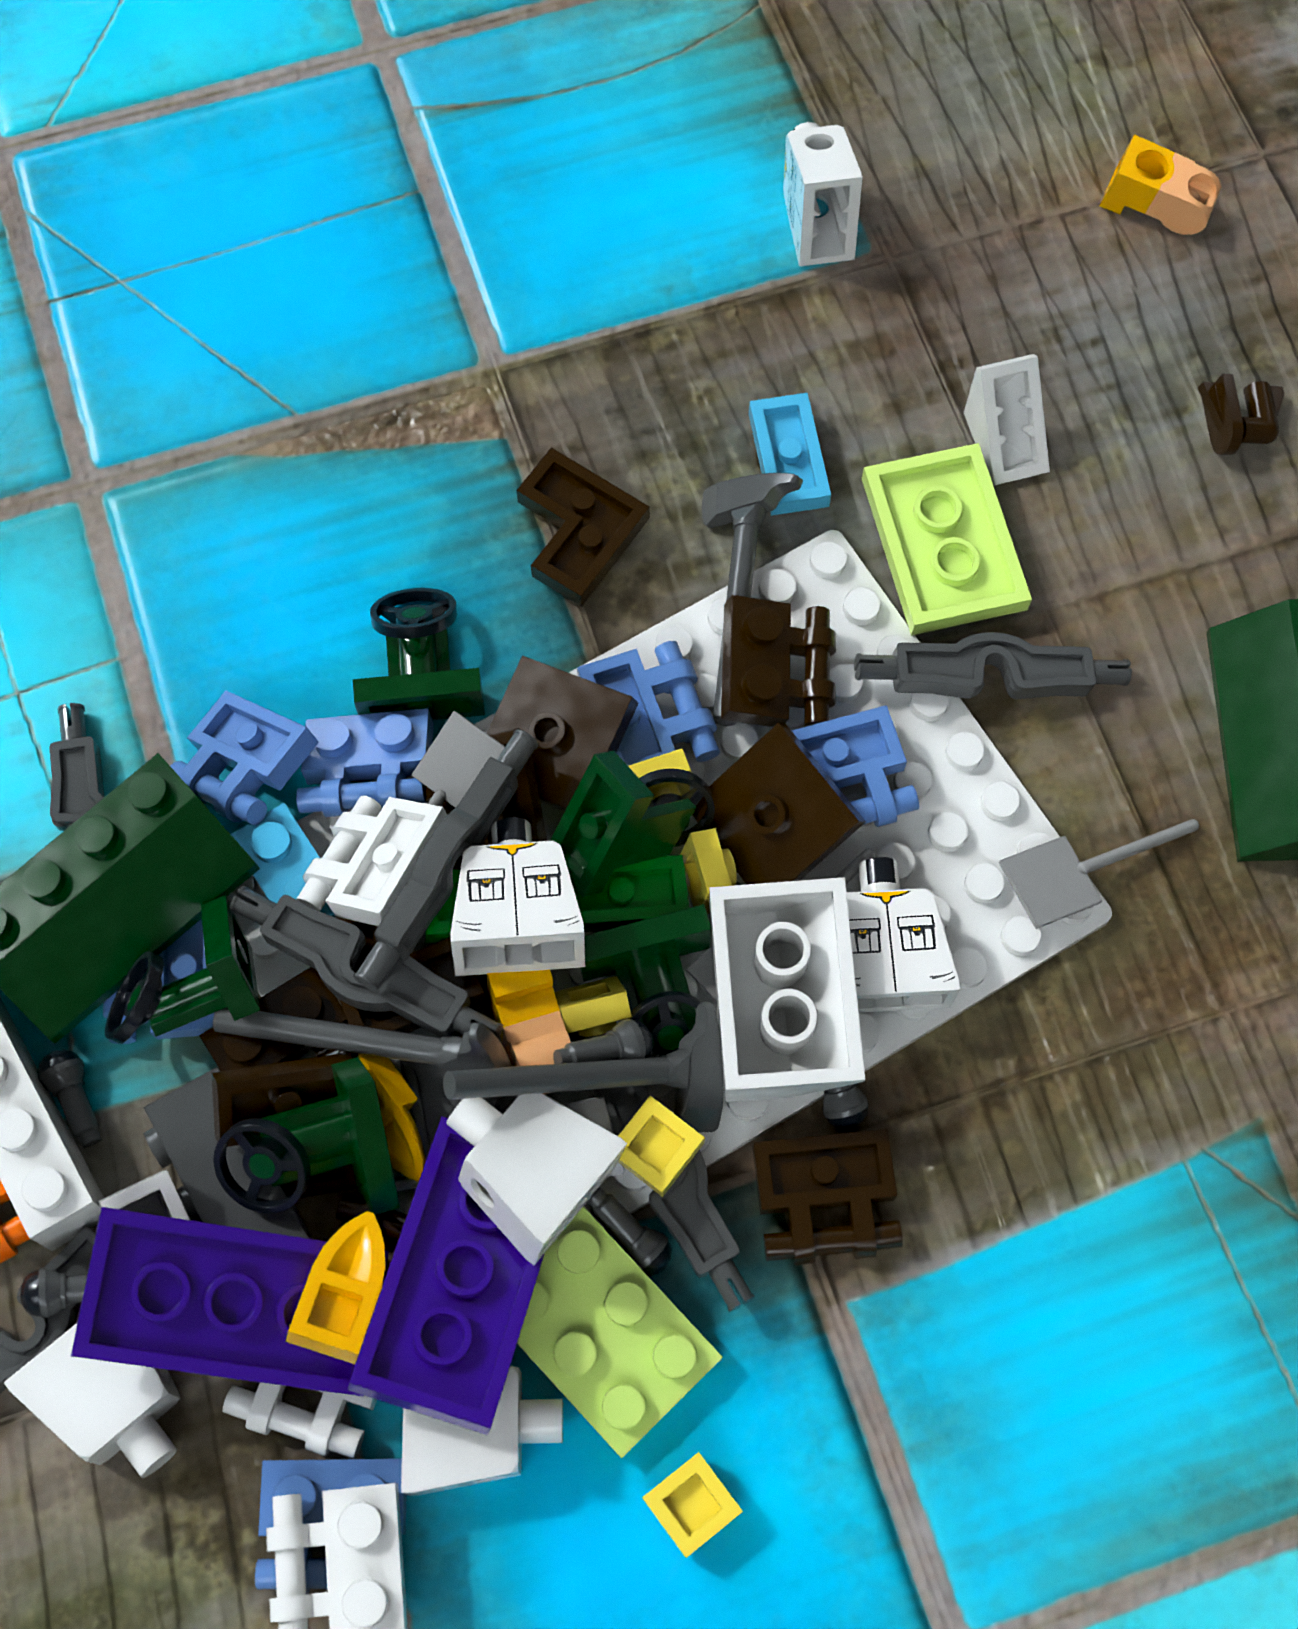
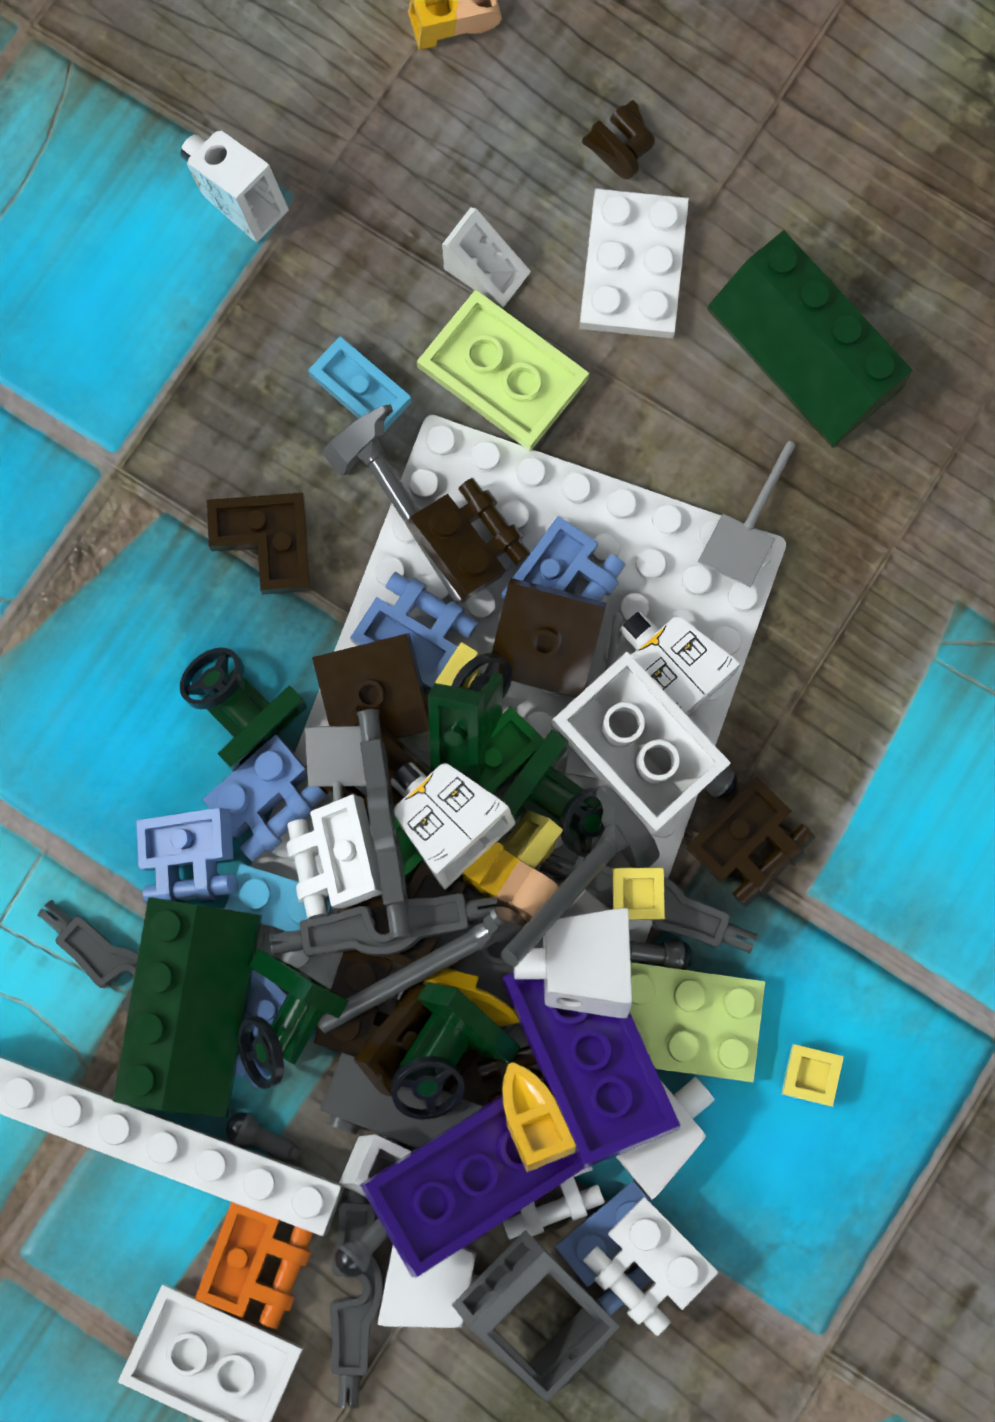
camera: 35 degrees left, 10 degrees up
dark grey piece [553,1019,654,1064] -> none
light yellow plate [680,828,737,914] -> none
dark grey piece [854,632,1132,700] -> none
none -> dark grey window [452,1230,620,1403]
none -> white plate [579,189,689,339]

